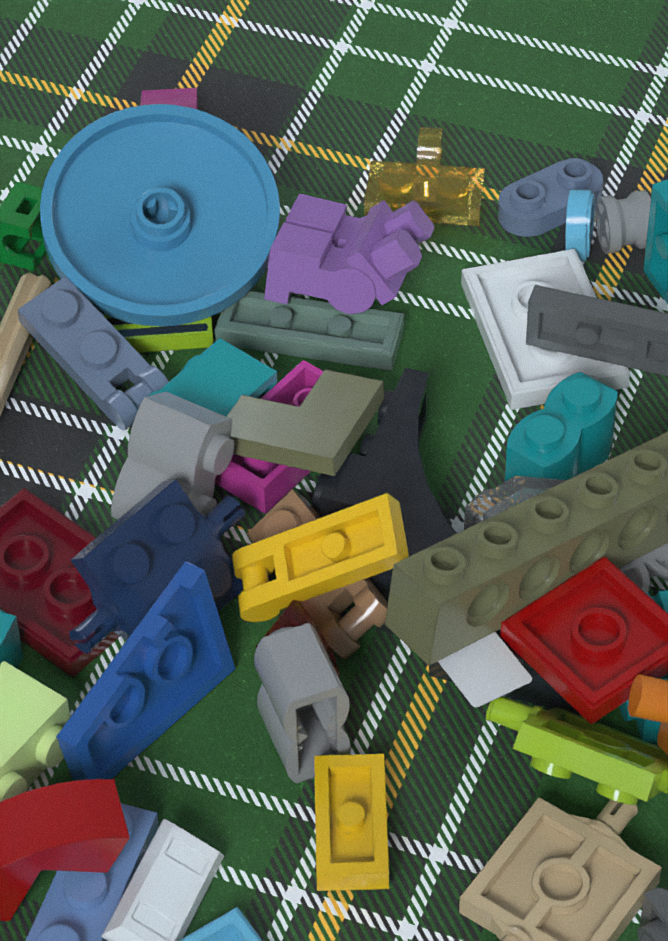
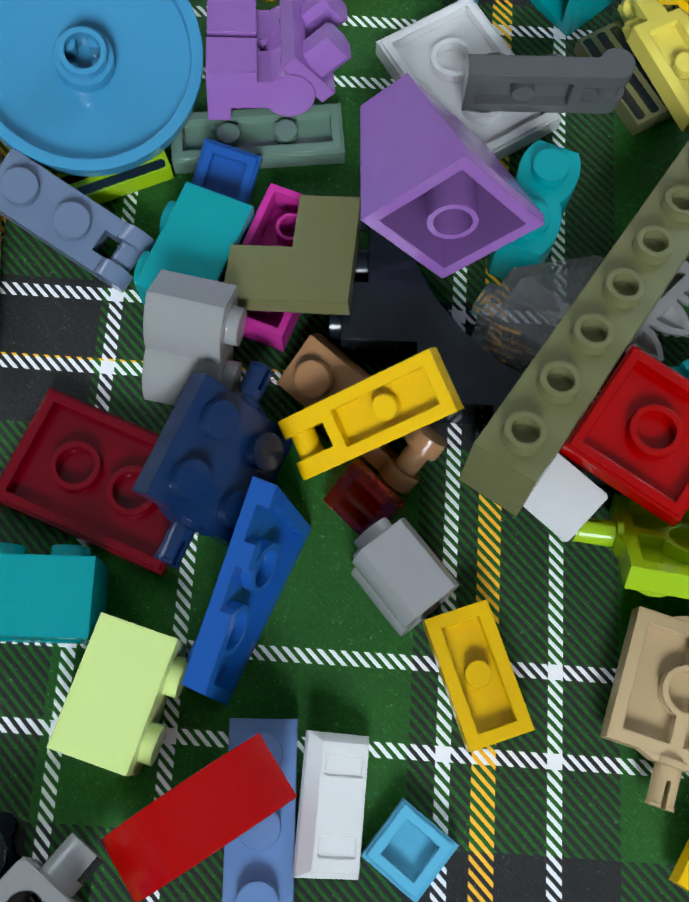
camera: 20 degrees left, 25 degrees up
none -> blue tile [192,138,263,204]
none -> medium lavender slope [360,73,545,279]

